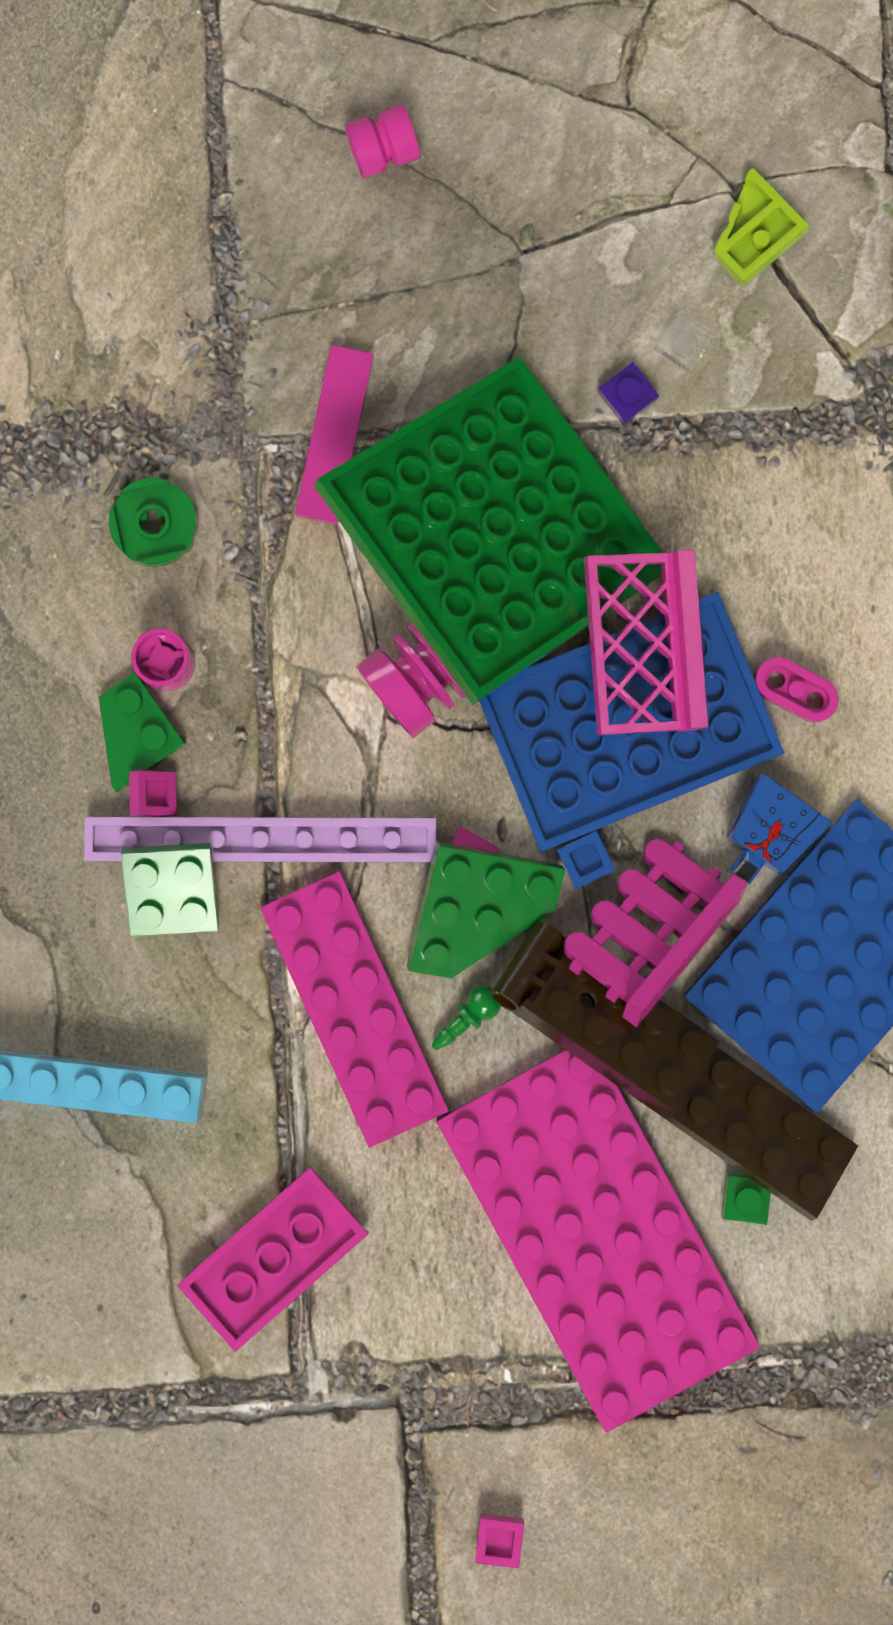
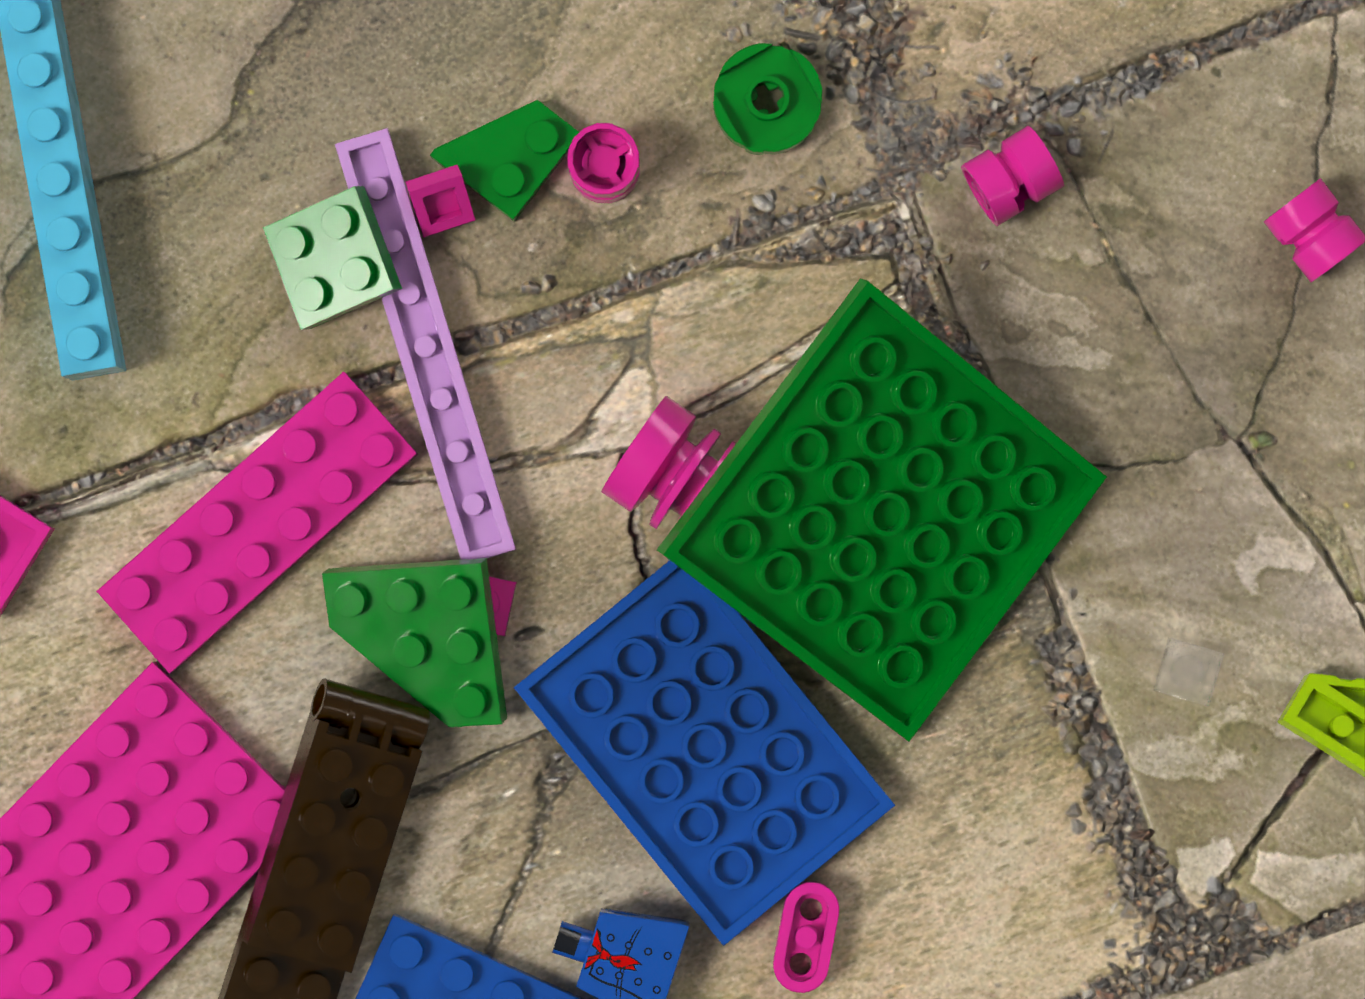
camera: 75 degrees right, 0 degrees up
dark pink tile [295,345,374,525] -> none
green bar [432,985,501,1050] -> none
blue plate [556,831,615,889] -> none
dark pink fence [564,839,748,1027] -> none
dark pink fence [584,549,708,735] -> none
dark purple plate [597,362,659,426] -> none
none -> dark pink wheel [961,126,1064,226]

